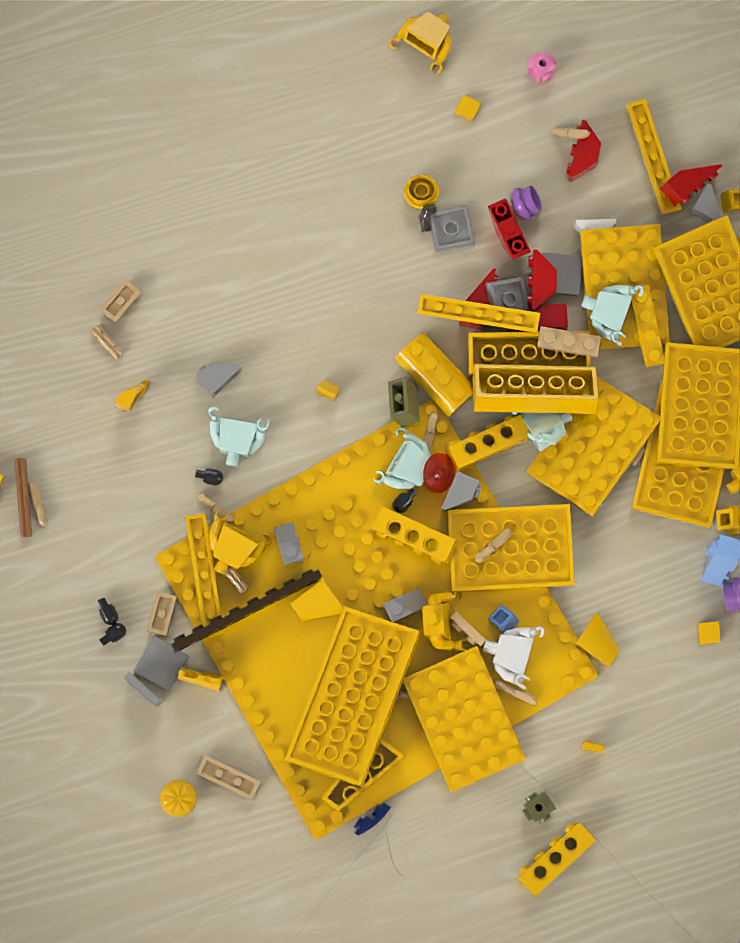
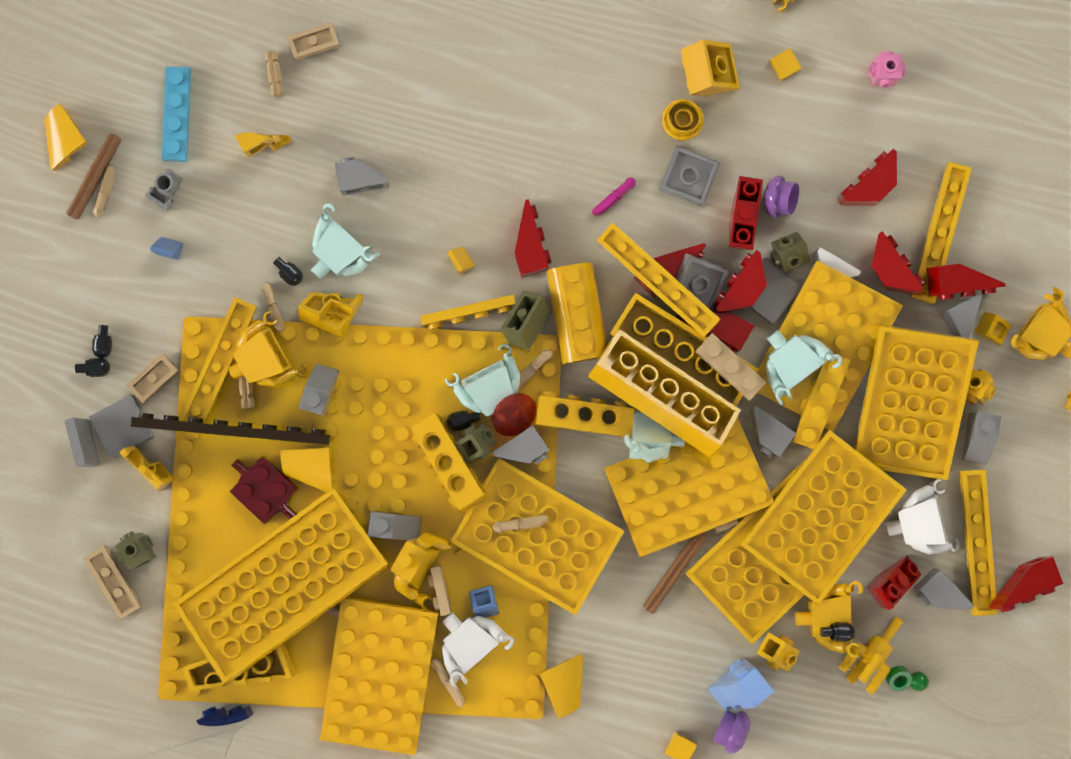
camera: 35 degrees right, 5 degrees up
yellow piece [160,780,197,817] -> none
clear smoke arm [419,204,436,233] -> none
tan piece [552,127,590,139] -> none
none -> olive brick [115,531,156,571]
none -> light grey plate [145,169,183,211]
none -> medium blue slope [150,237,183,260]
none -> medium azure plate [162,67,192,162]
none -> dark red plate [230,456,299,524]
none -> yellow slope [298,292,363,337]
none -> yellow plate [420,294,516,330]
none -> olive brick [454,423,497,463]
none -> red slope [514,199,552,278]
none -> dark pink piece [592,177,636,216]
none -> medium nougat axle [643,533,706,614]
none -> yellow slope [681,40,740,96]
none -> light grey slope [750,406,796,458]
none -> olive brick [770,232,810,273]
none -> red slope [871,231,926,296]

